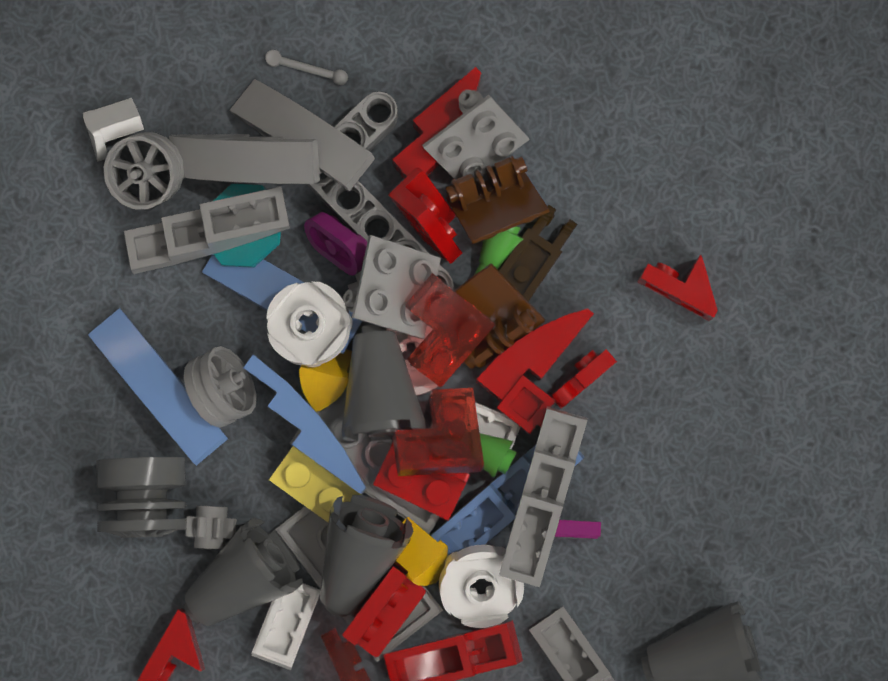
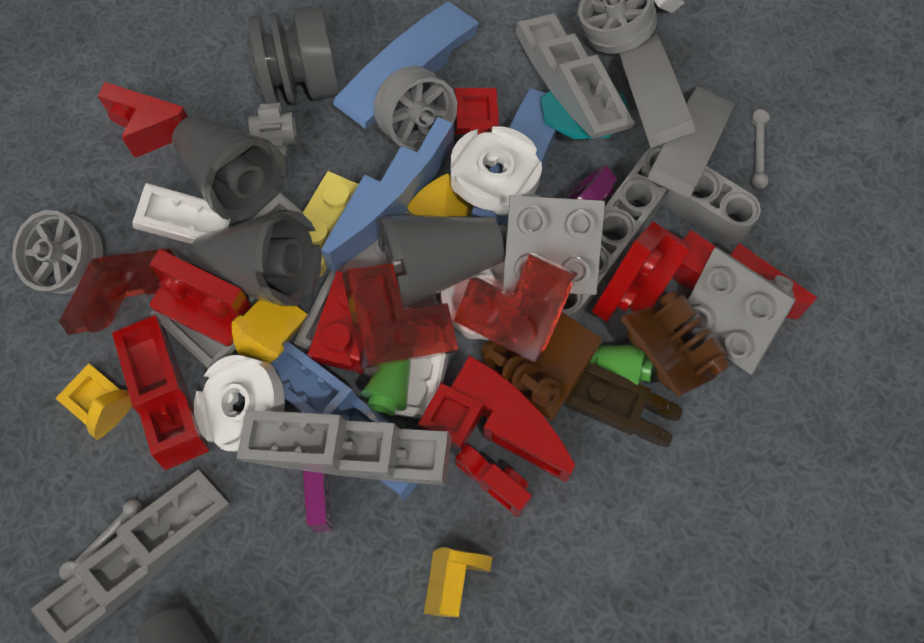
camera: 85 degrees right, 15 degrees down
red slope [637,255,718,321] -> none
none -> yellow tile [424,547,493,617]
none -> red plate [453,88,499,135]

